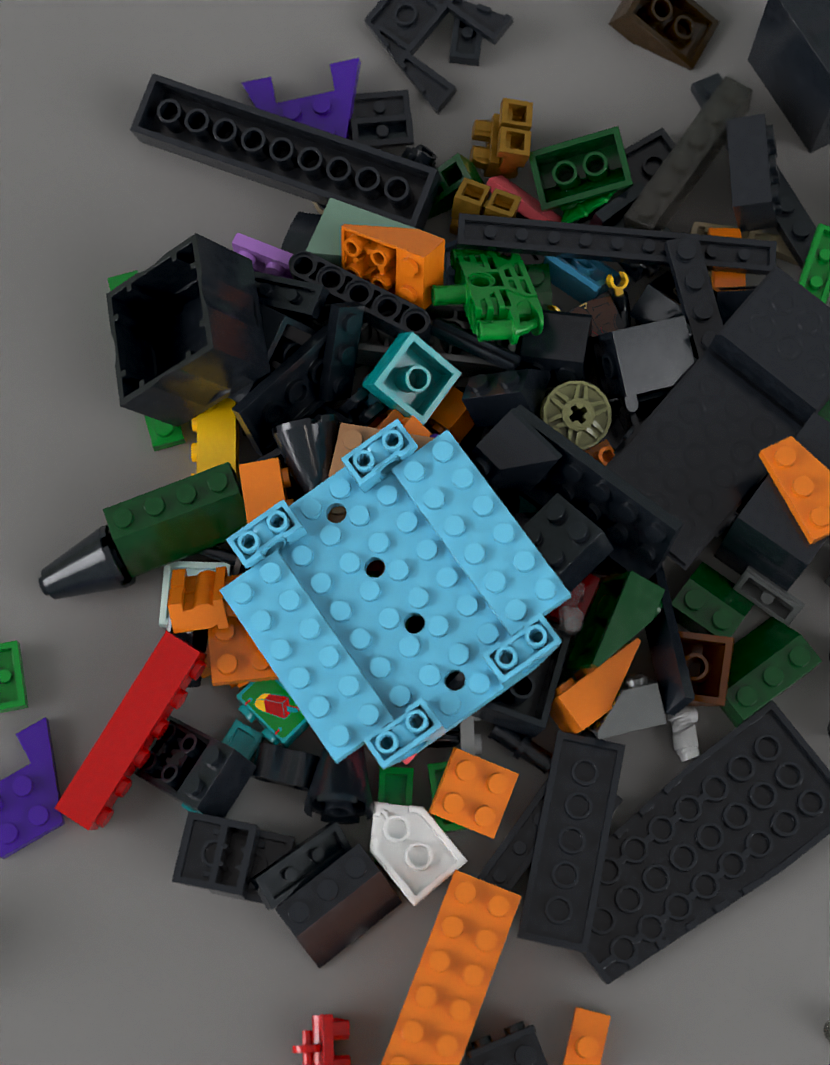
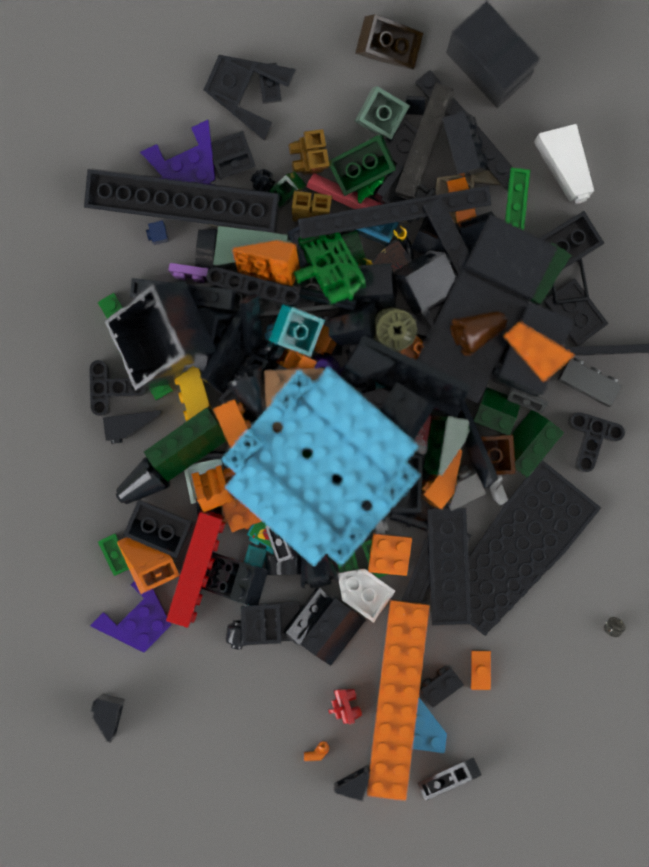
camera: 10 degrees left, 15 degrees up
none -> black beam [89,360,148,416]
none -> black slope [103,410,163,444]
none -> orange slope [117,537,180,594]
none -> black slope [123,500,193,558]
none -> dark blue plate [146,220,169,245]
none -> black head [225,620,247,650]
none -> black slope [265,525,300,563]
none -> sand green slope [354,86,410,140]
none -> black slope [405,96,426,115]
none -> reddish brown cone [450,311,508,356]

